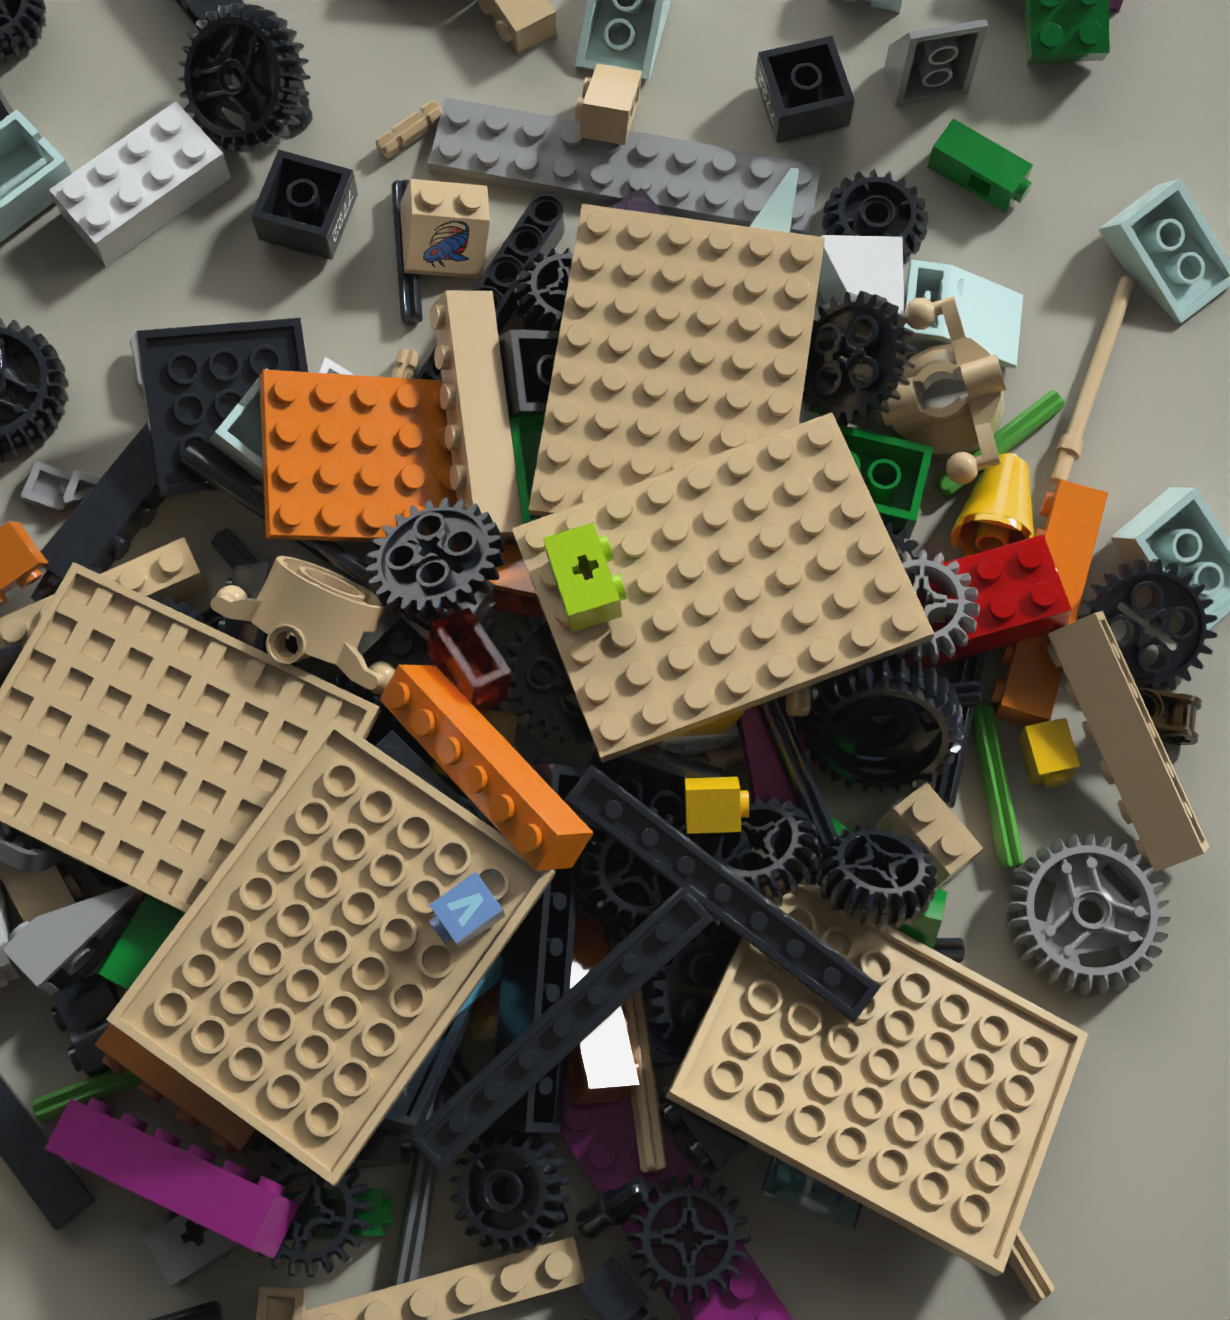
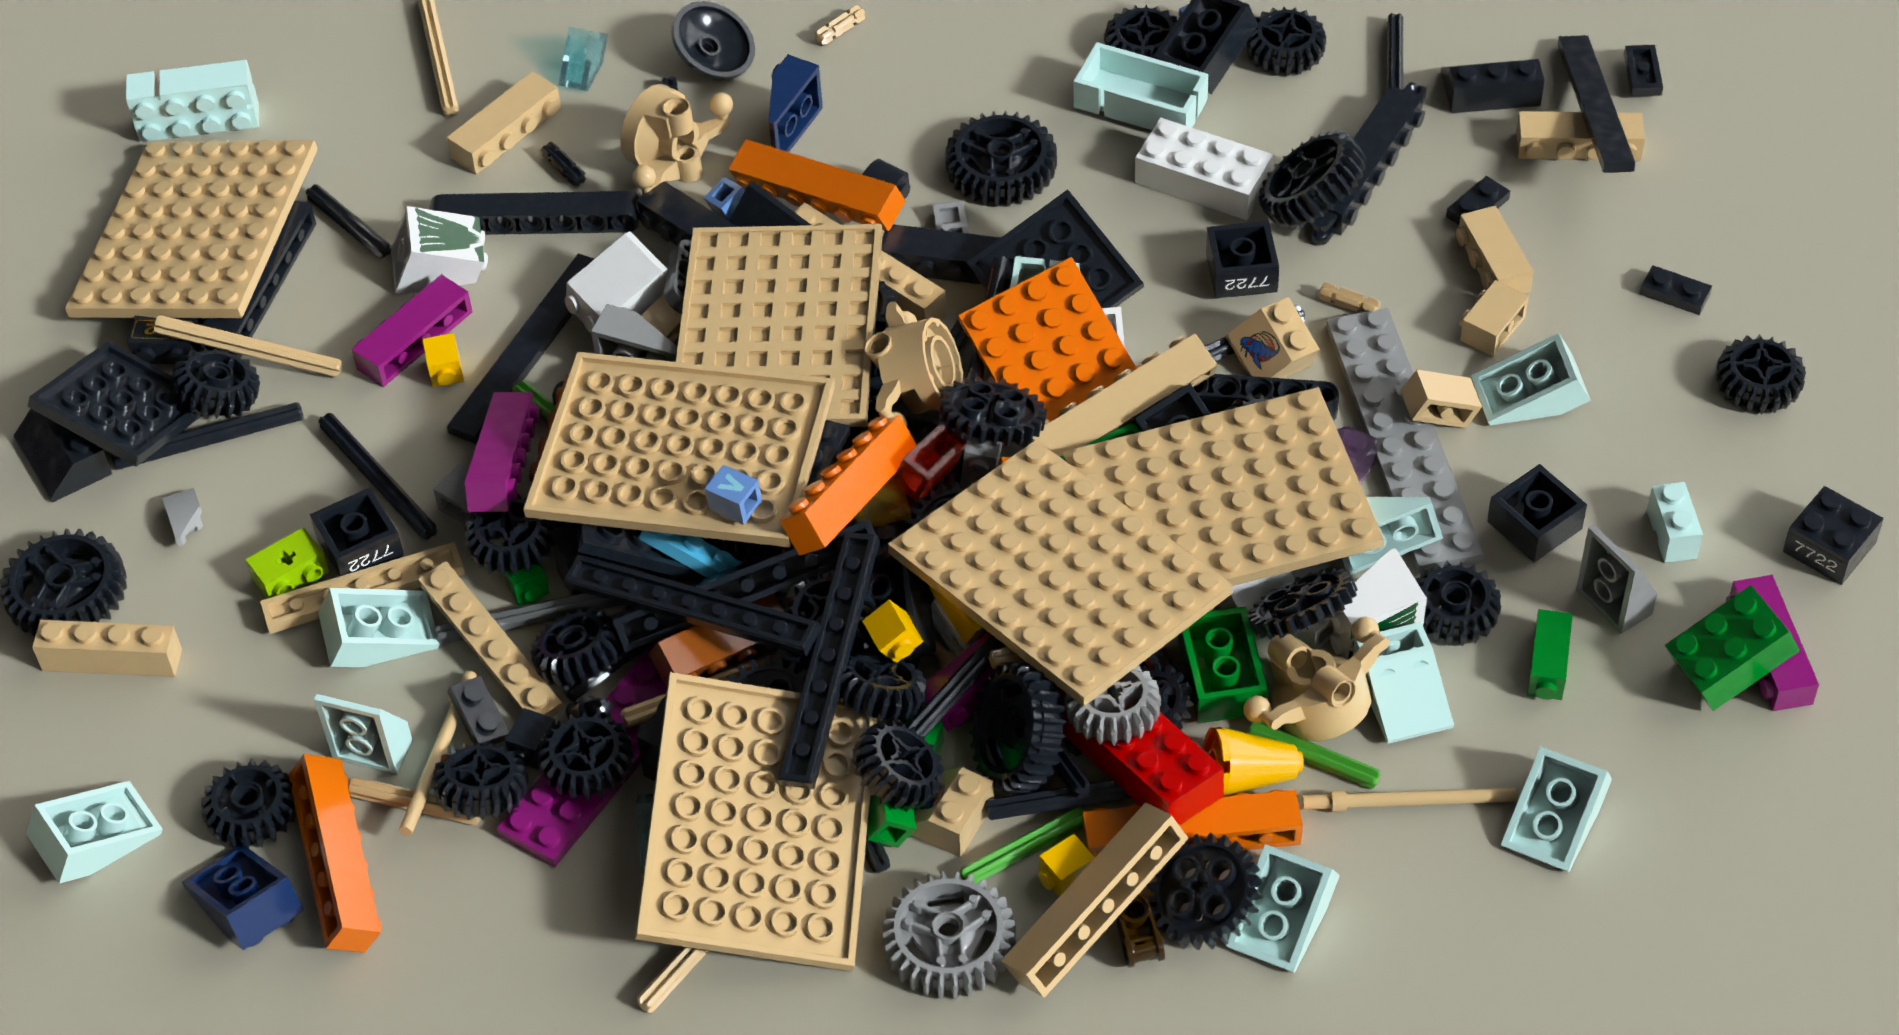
camera: 70 degrees right, 20 degrees down
lime brick [543,522,627,632] -> none

